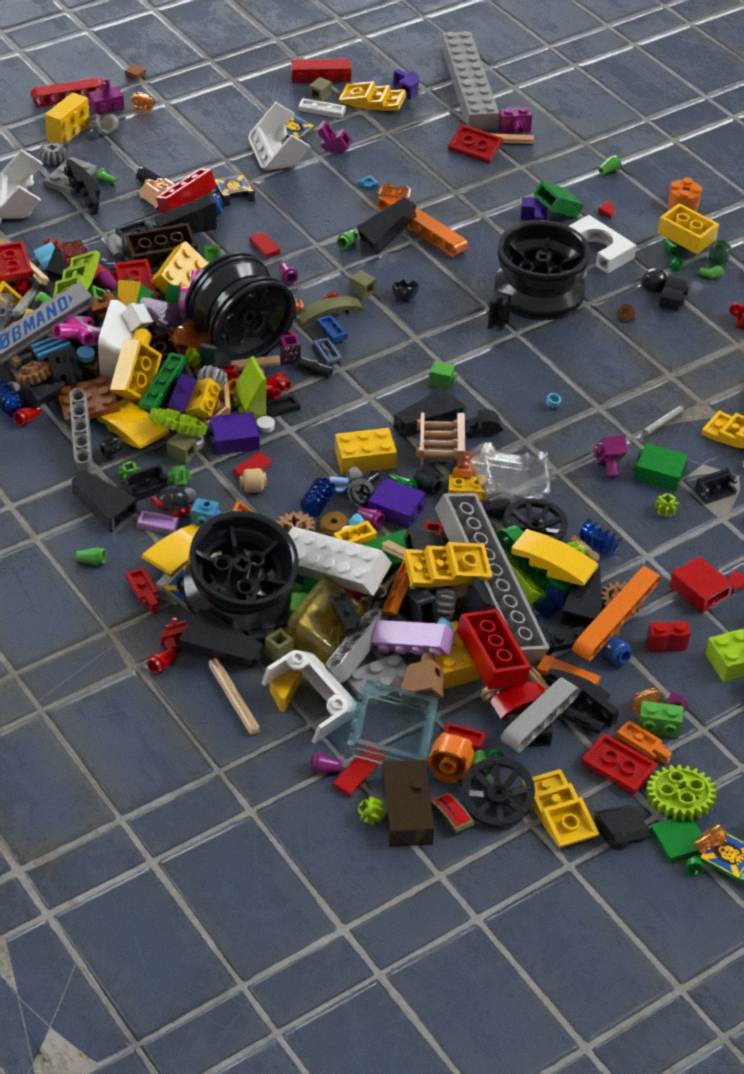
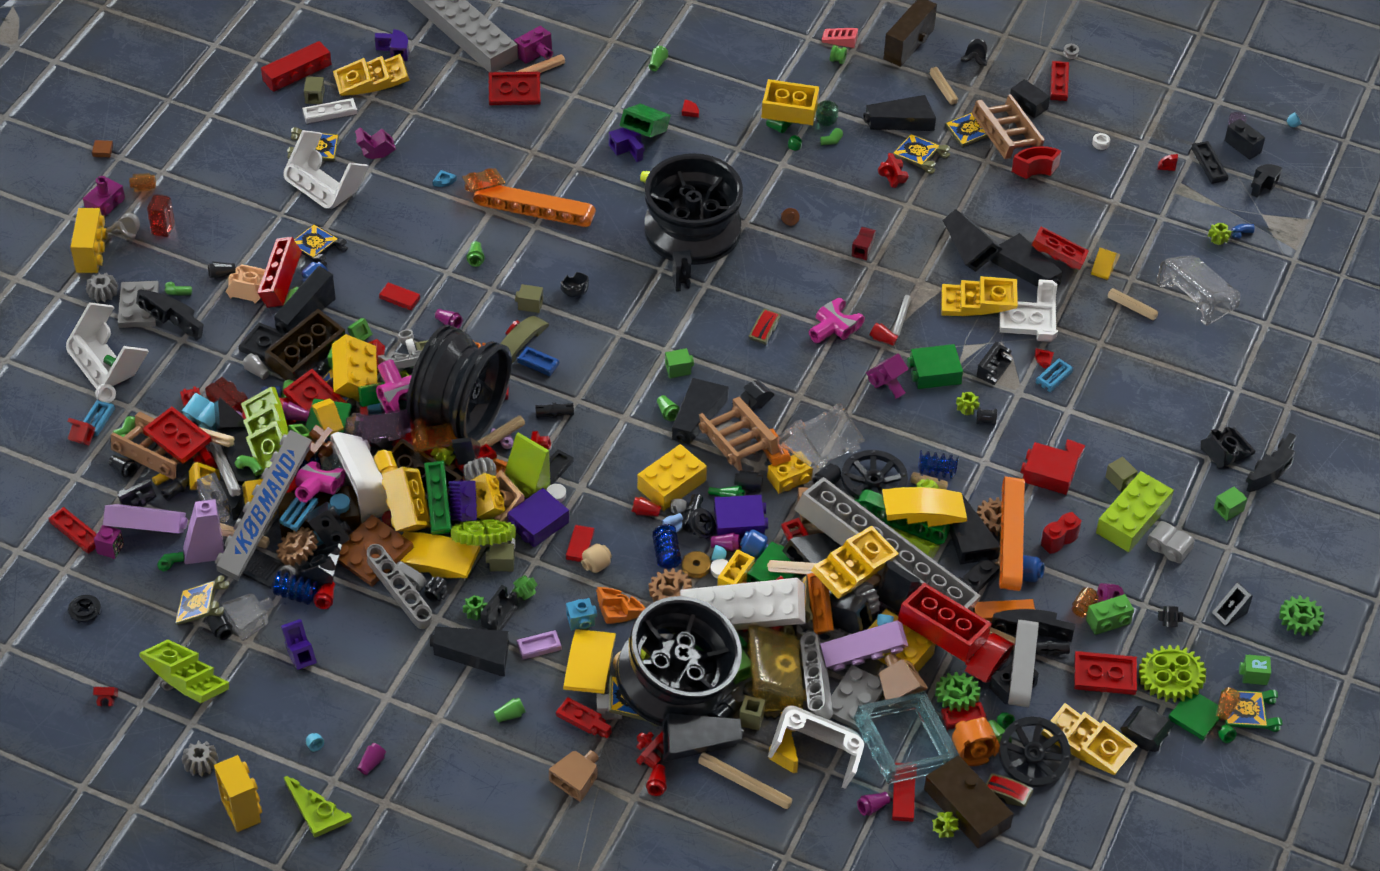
camera: 30 degrees left, 5 degrees up
red beam [30,78,102,107] -> none
white brick [121,303,153,332] -> none
black hair [151,485,199,517] -> none
brick [280,334,301,363] -> none
sand blue tile [313,337,343,366] -> none
black hinge [329,589,365,637] -> none
black slope [356,197,417,255] -> none
tan plate [481,686,499,703] -> none
clear blue bracket [533,584,564,619] -> none
medium azure hinge [546,393,561,409] -> none
white arch [569,215,637,273] -> none
orange hinge [615,720,672,765] -> none
black hair [641,268,667,292] -> none
black brick [659,276,690,310] -> none
orange brick [668,177,702,212] -> none
none -> clear red brick [147,194,175,237]
none -> light grey beam [391,561,426,591]
none -> medium nougat torso [549,750,599,802]
none -> red cone [631,496,661,517]
none -> bright green cone [657,395,680,421]
none -> blue head [739,530,768,559]
none -> slope [749,308,781,345]
none -> dark pink connector [809,298,865,343]
none -> dark red leg [851,227,876,260]
none -> red cone [869,323,898,346]
none -> bright green gear [935,672,980,712]
none -> black bush [976,407,997,426]
none -> black gear [1158,606,1183,627]

